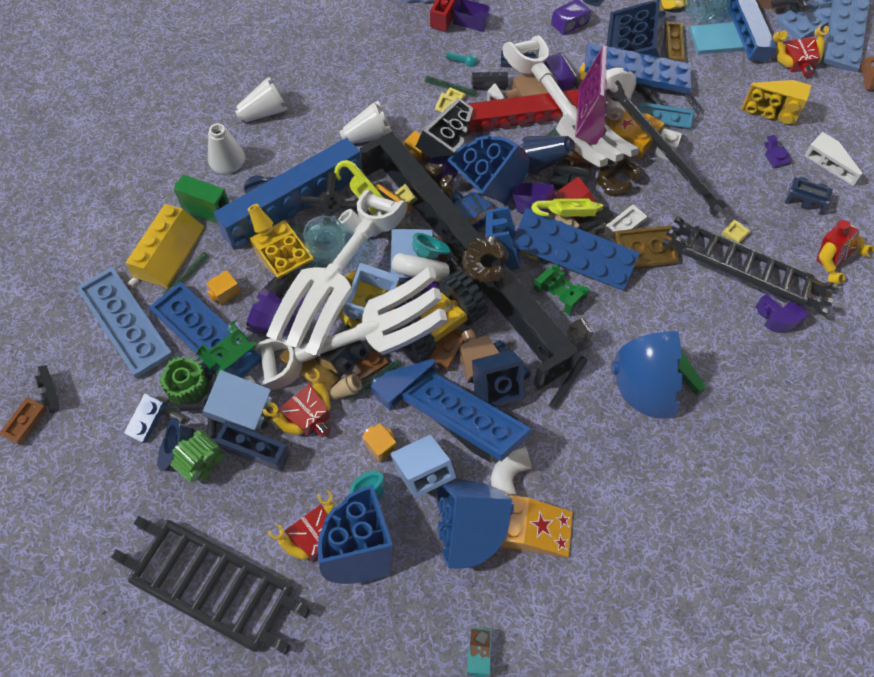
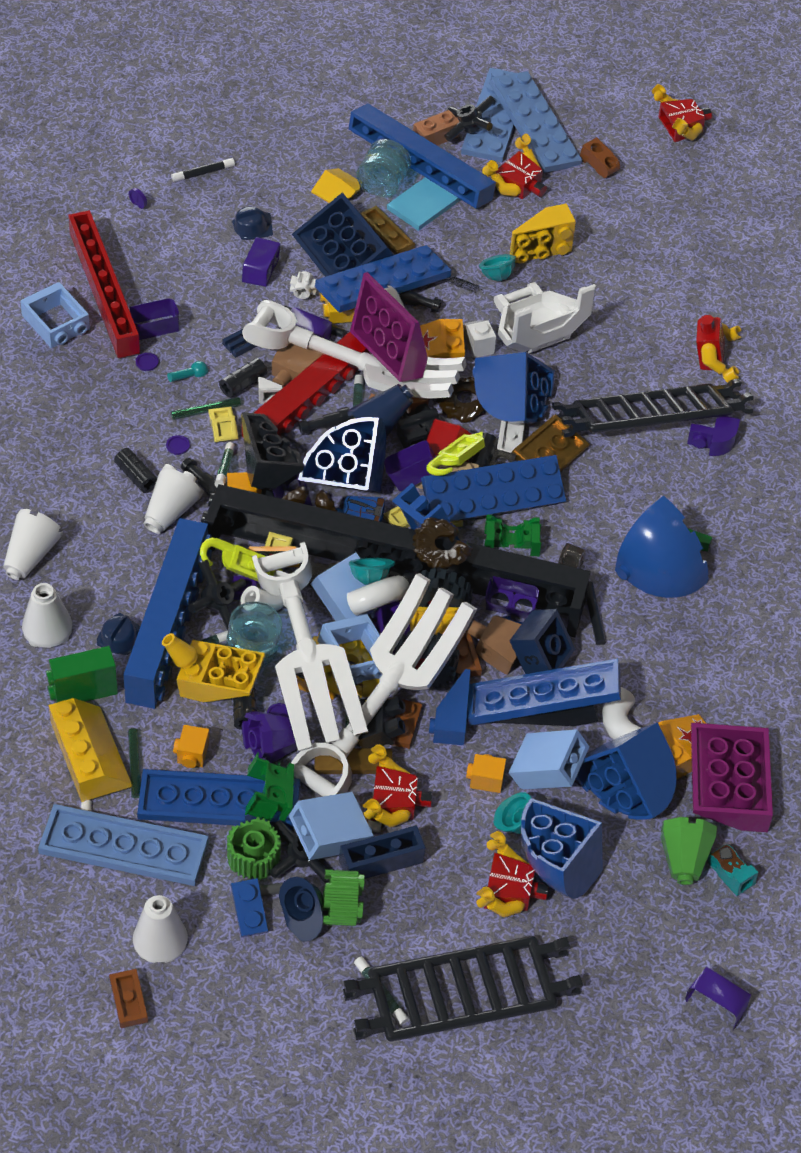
camera: 45 degrees left, 10 degrees down
black plate [34,365,59,413] -> none
tan cone [328,374,362,400] -> none
clear green piece [346,359,402,402] -> none
black bar [606,80,727,217] -> none
dark azure tile [638,102,695,129] -> none
light yellow tile [722,220,750,243] -> none
dark purple plate [764,135,792,169] -> none
dark blue window [784,177,833,215] -> none
white slope [804,132,862,186] -> none
none -> black axle [114,448,157,493]
none -> white cone [133,895,188,963]
none -> dark purple piece [136,352,159,371]
none -> dark purple piece [166,435,190,455]
none -> black piece [181,458,226,497]
none -> clear green bar [215,442,235,487]
none -> white gear [290,271,317,299]
none -> black piece [298,407,352,435]
none -> bar [354,956,409,1026]
none -> blue brick [473,352,555,424]
none -> teal piece [479,254,516,281]
none -> dark purple piece [485,576,539,619]
none -> white piece [494,282,596,353]
none -> bright green cone [660,817,717,885]
none -> magenta slope [691,723,773,833]

